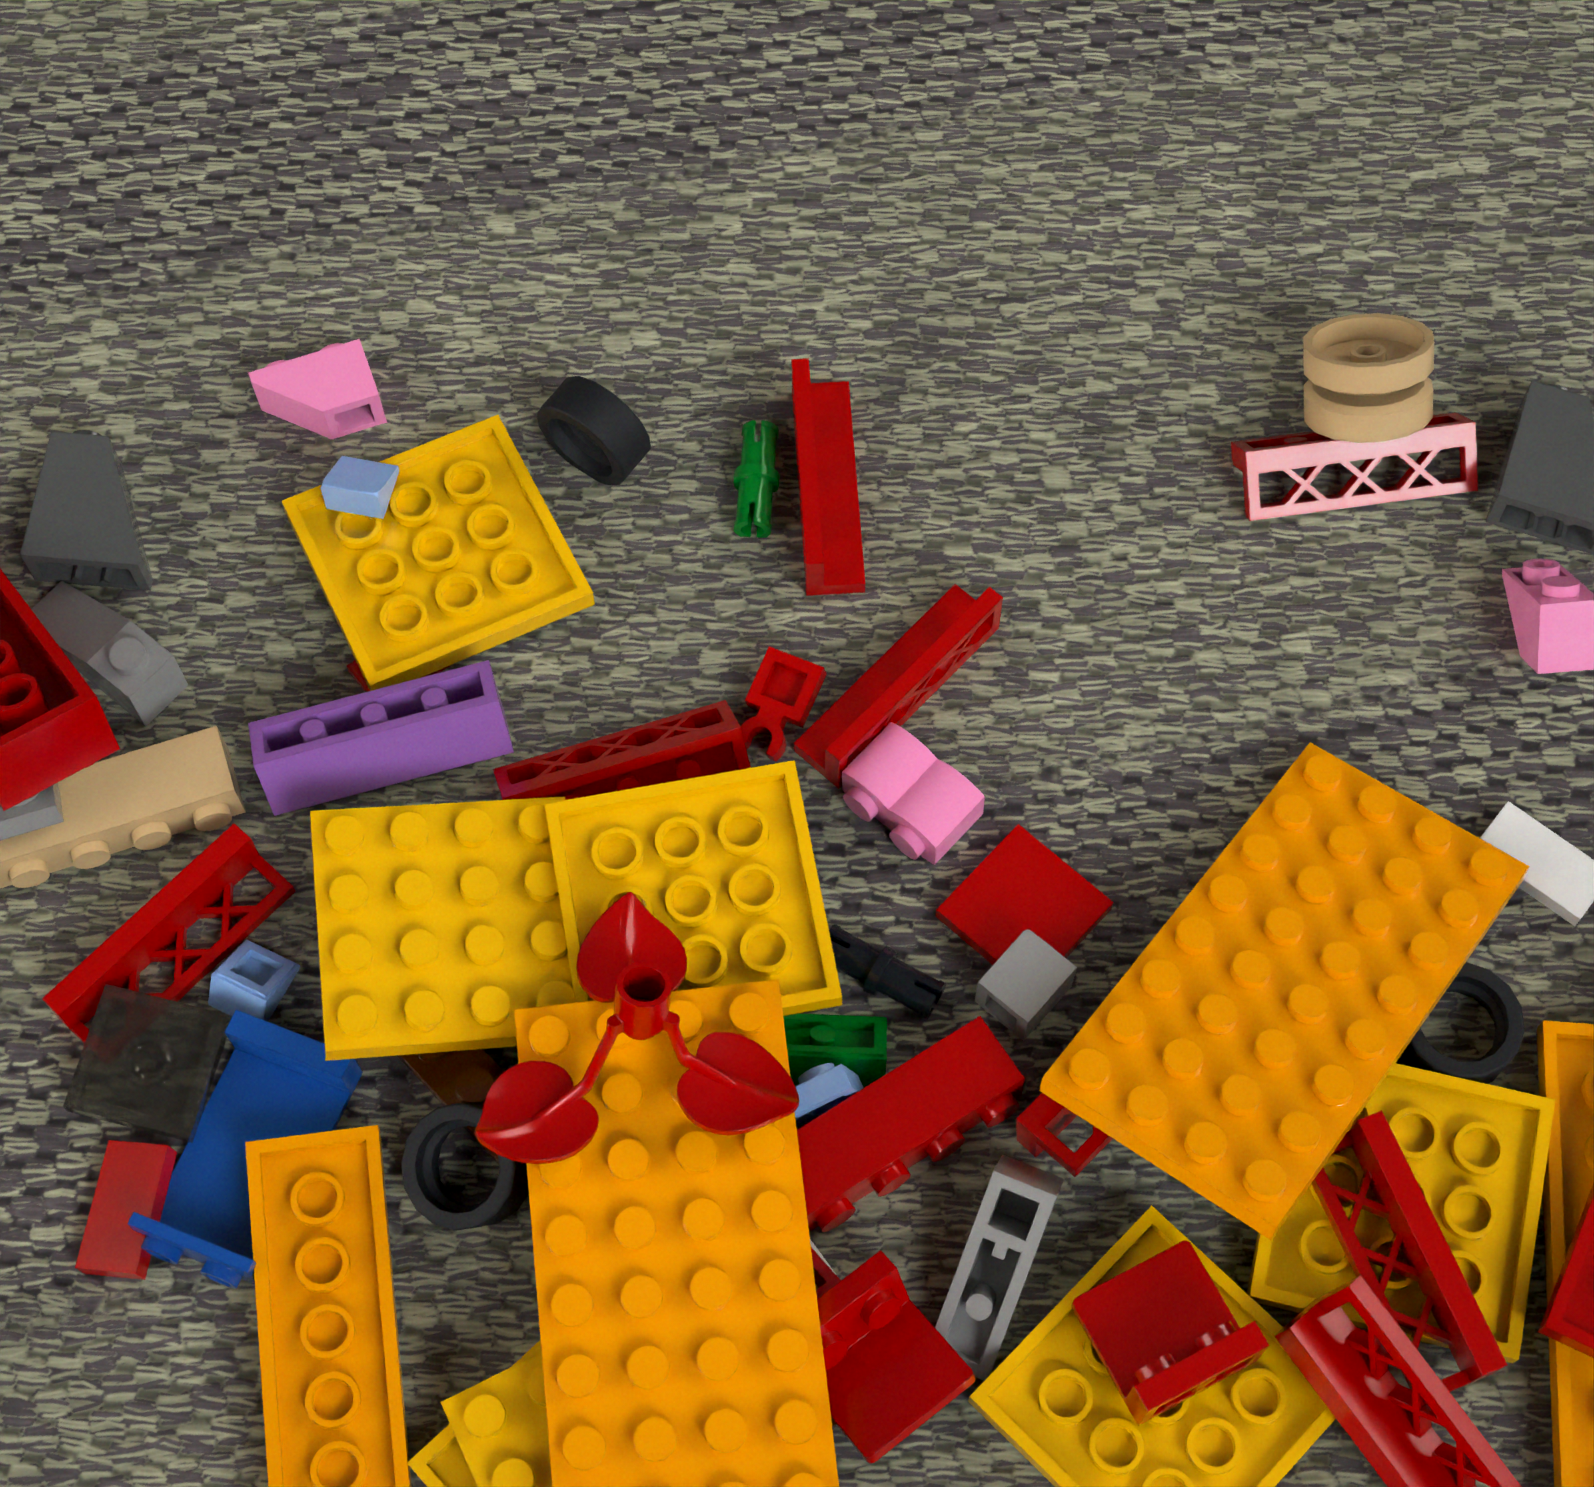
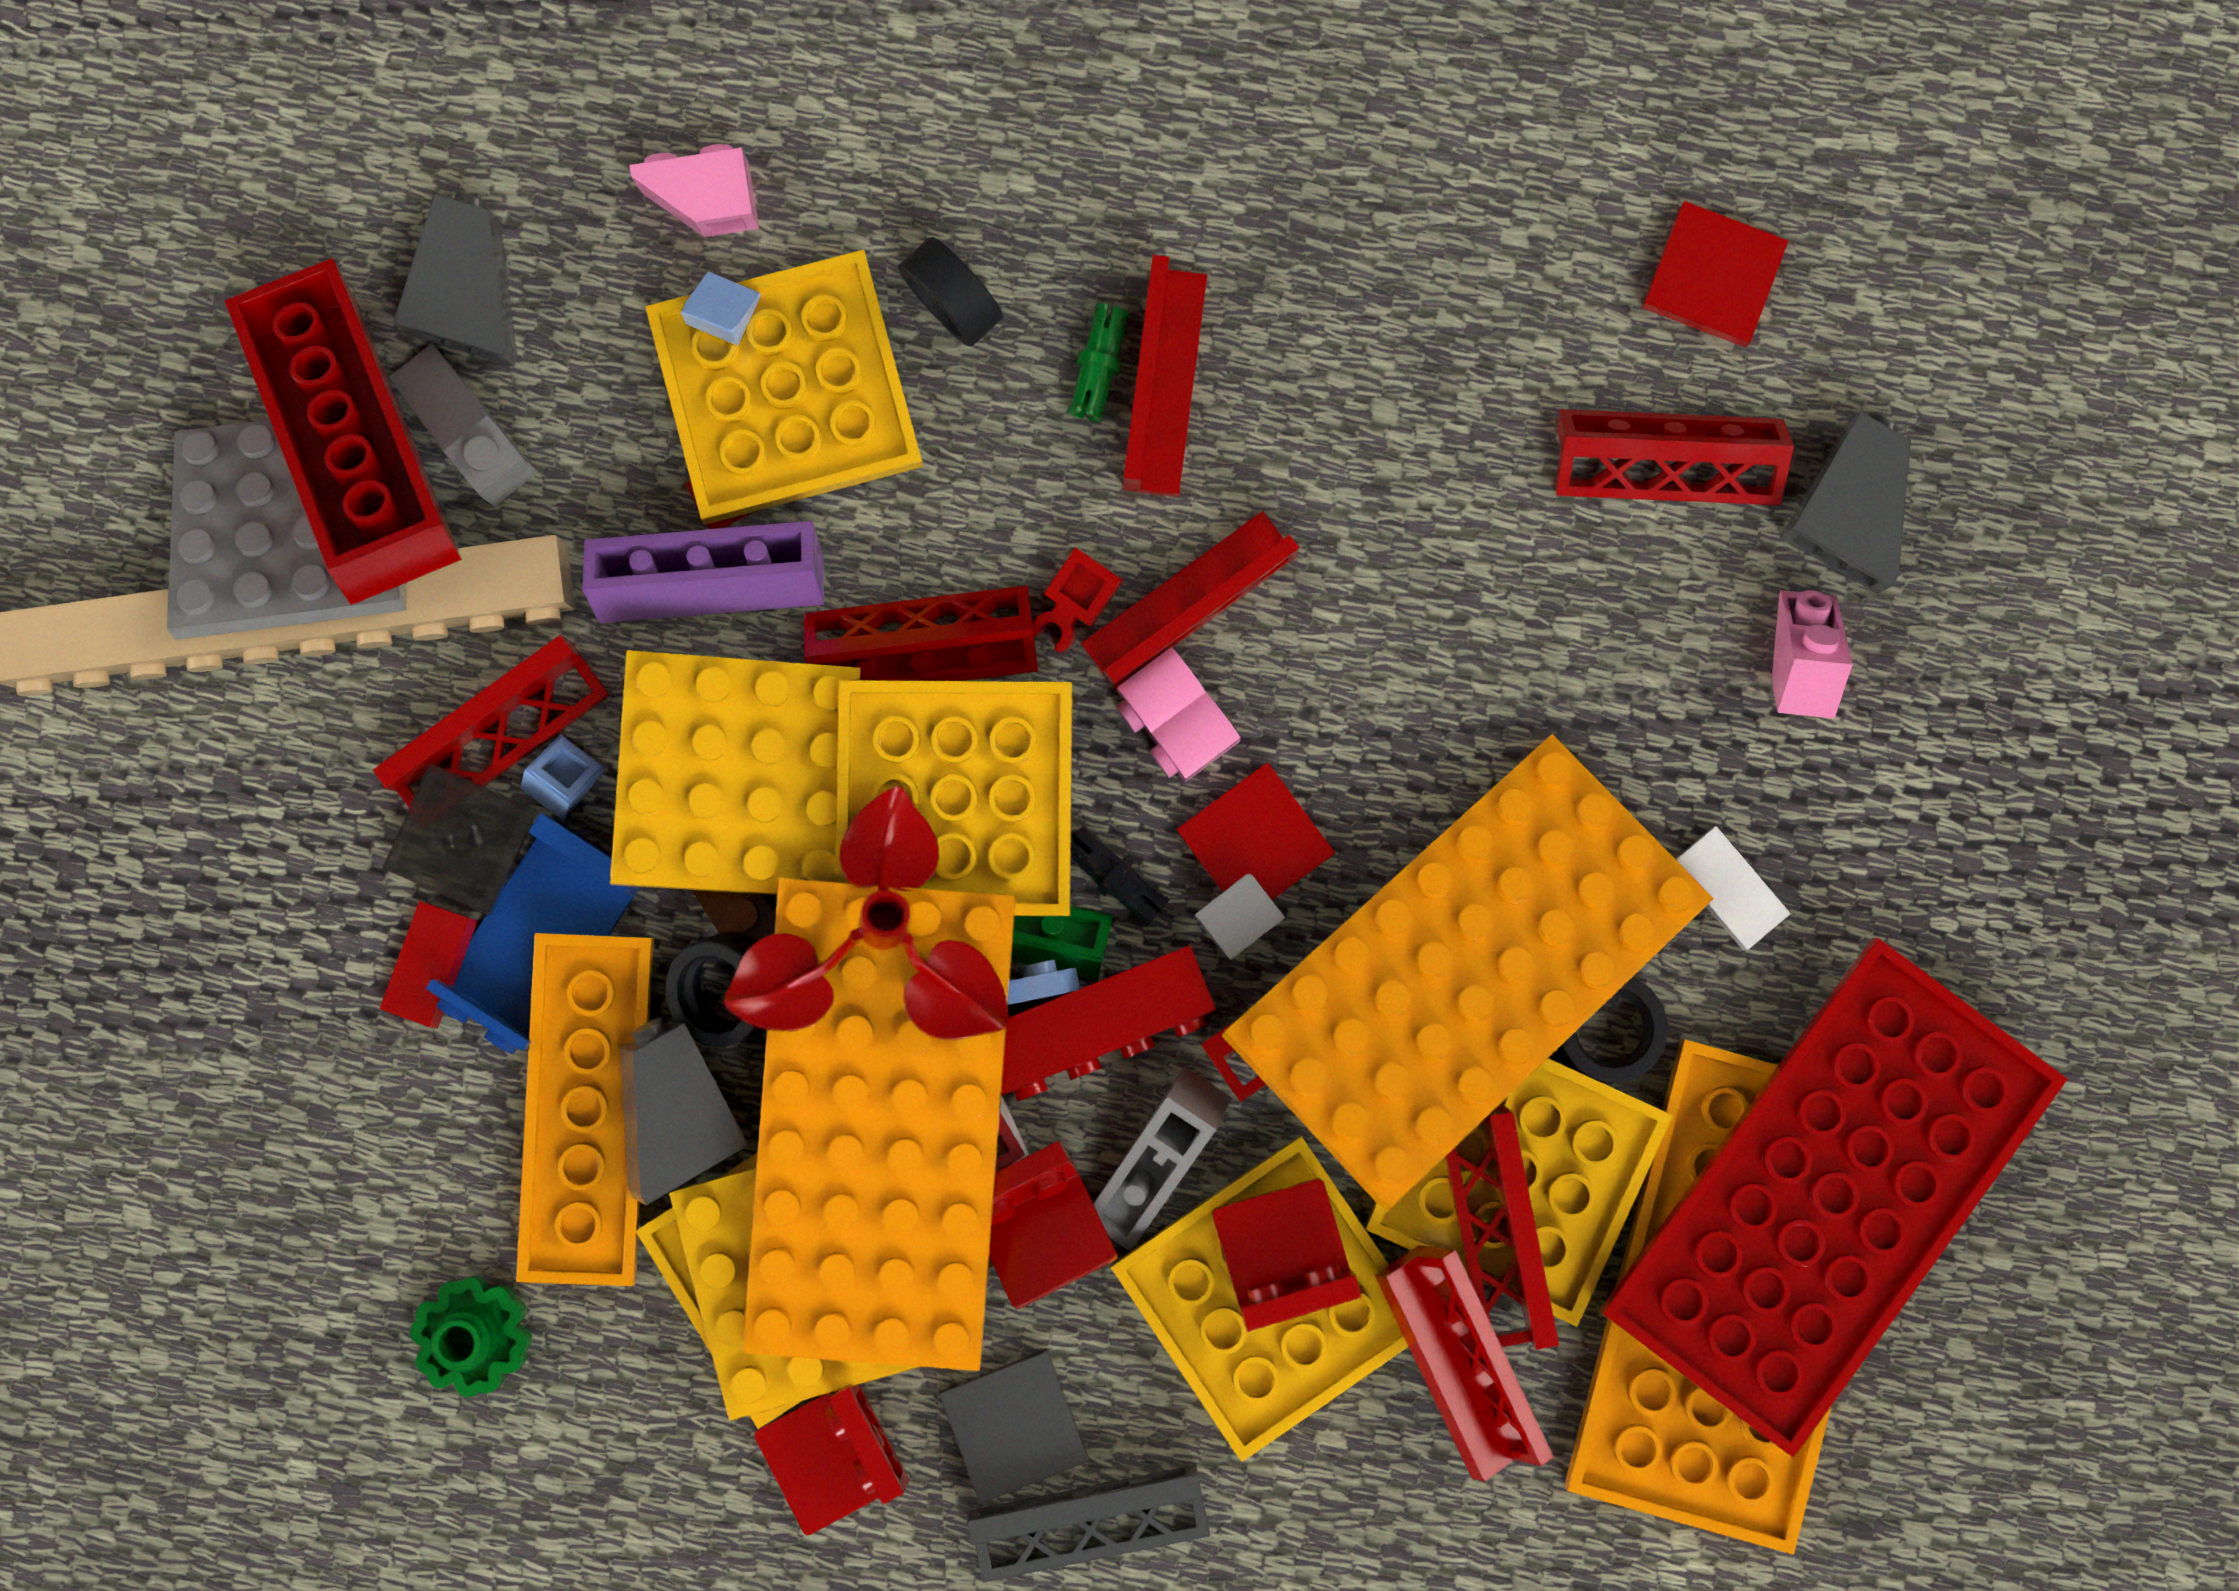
camera: 10 degrees right, 20 degrees up
tan wheel [1303,313,1434,443] -> none
none -> dark grey slope [620,1017,748,1205]
none -> red tile [1641,201,1789,348]

